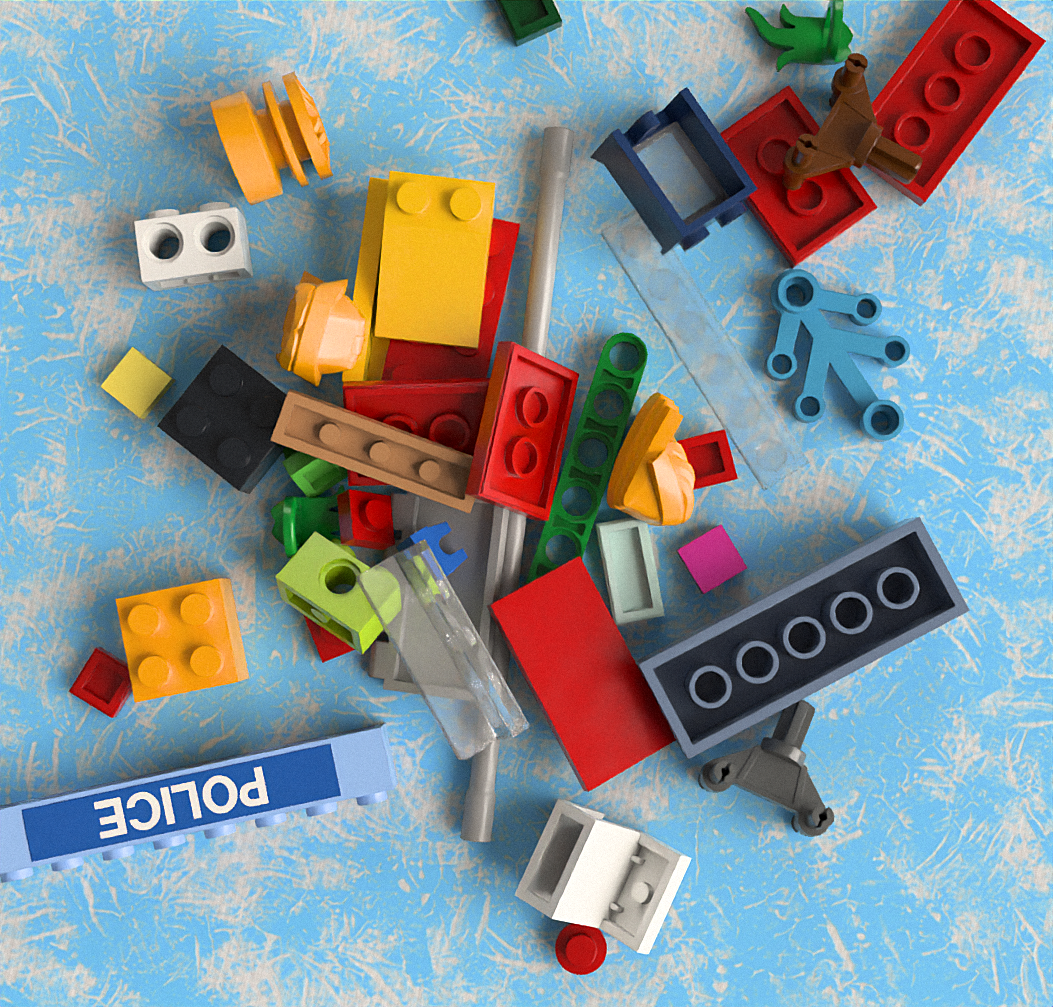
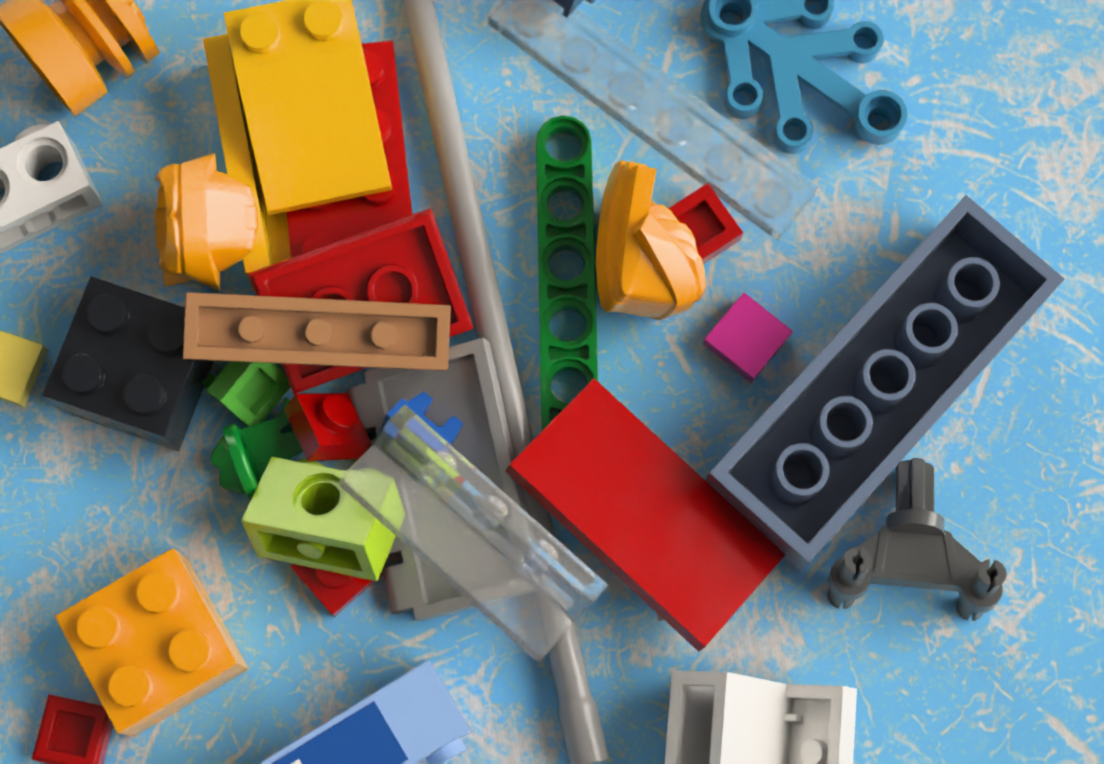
camera: 25 degrees left, 10 degrees down
red tile [465,341,579,521] -> none
light aqua tile [595,517,665,625] -> none

